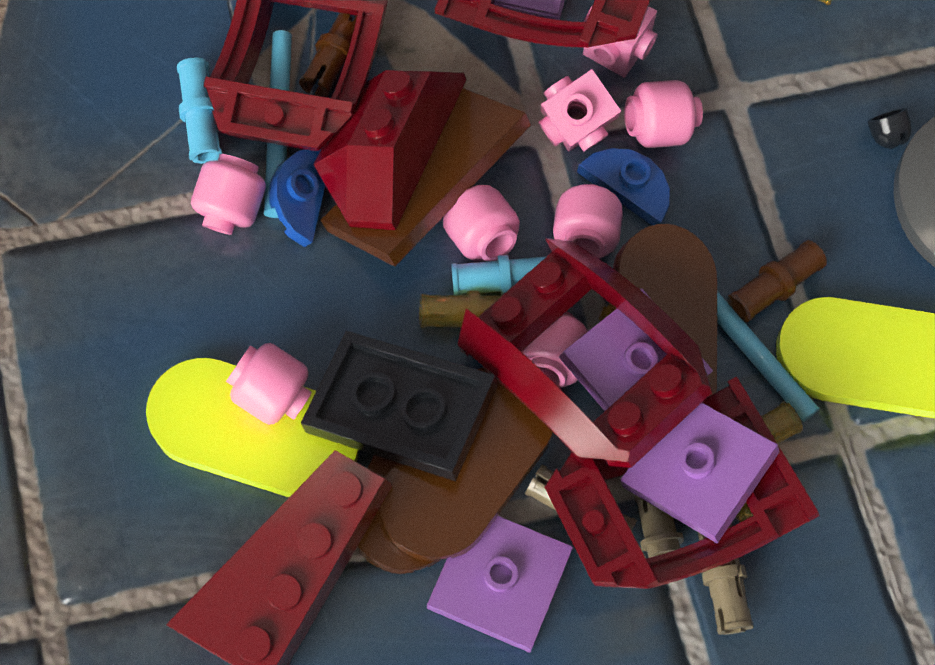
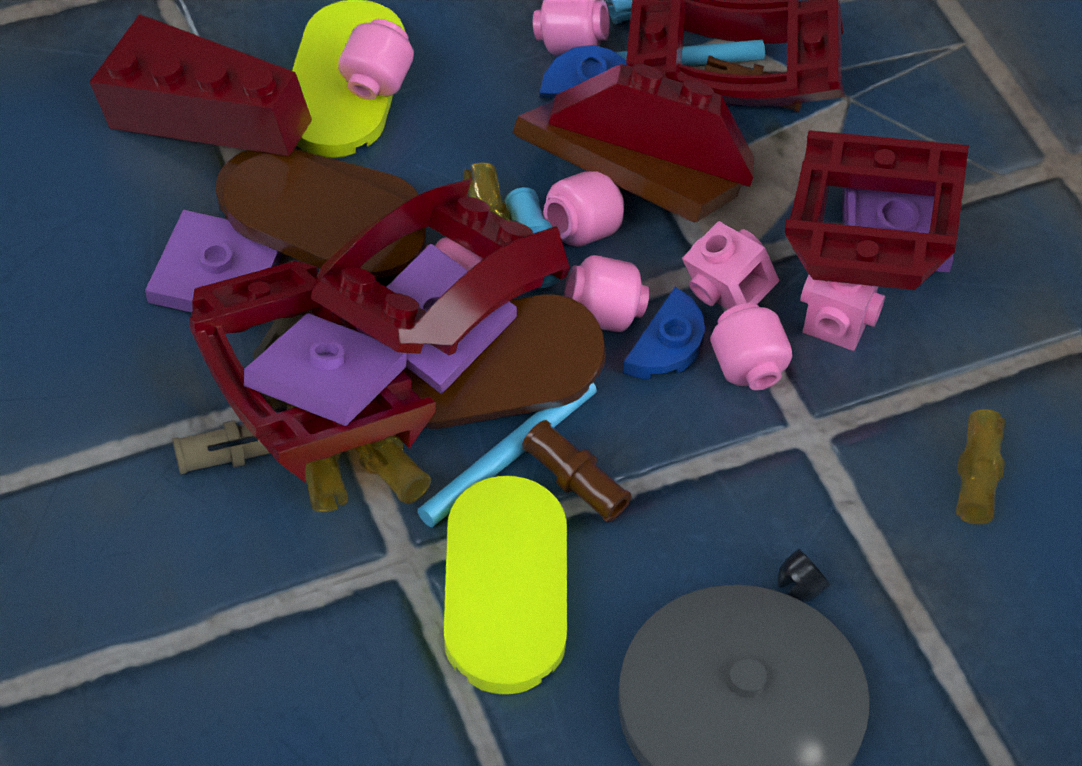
camera: 85 degrees right, 15 degrees down
black plate [301,331,498,481] -> none

